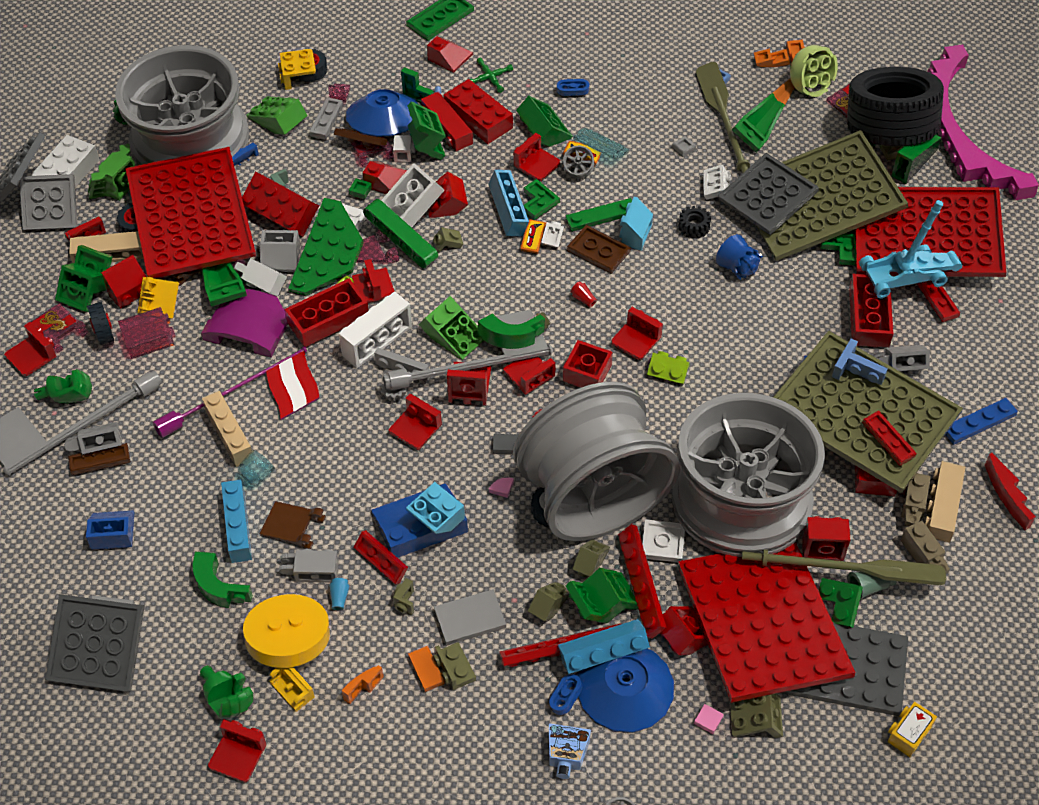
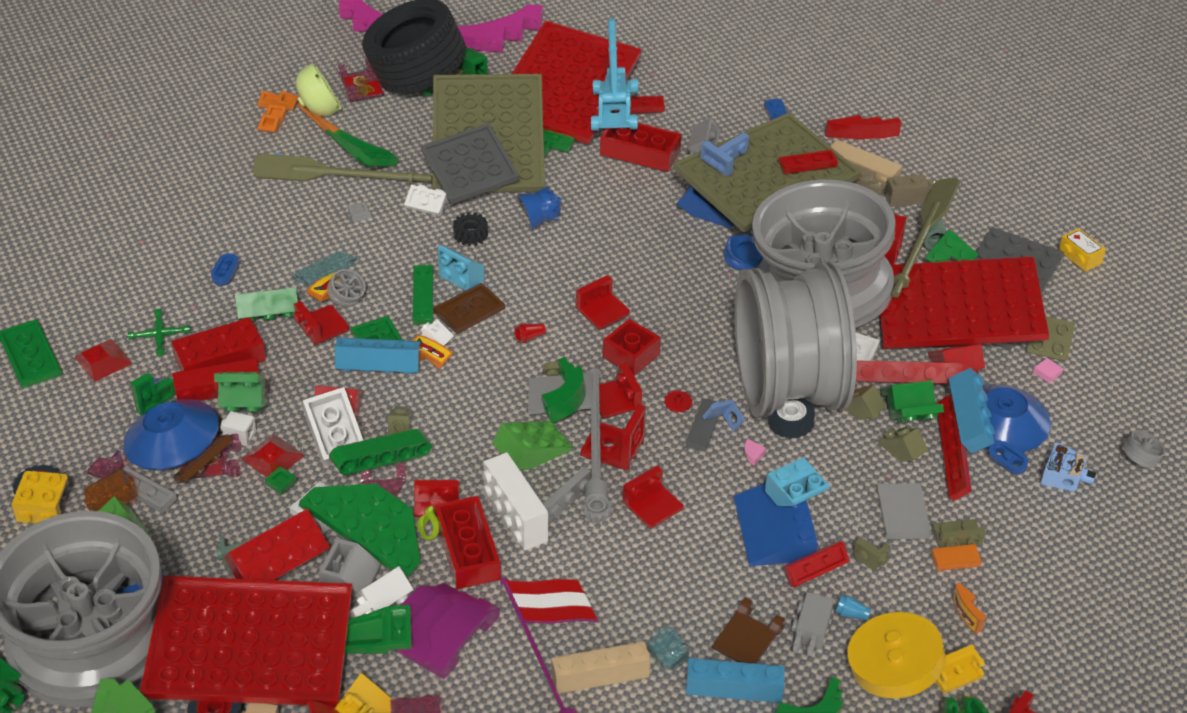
camera: 75 degrees left, 10 degrees down
lime bracket [647,351,690,385] -> none
none -> clear orange brick [84,468,138,511]

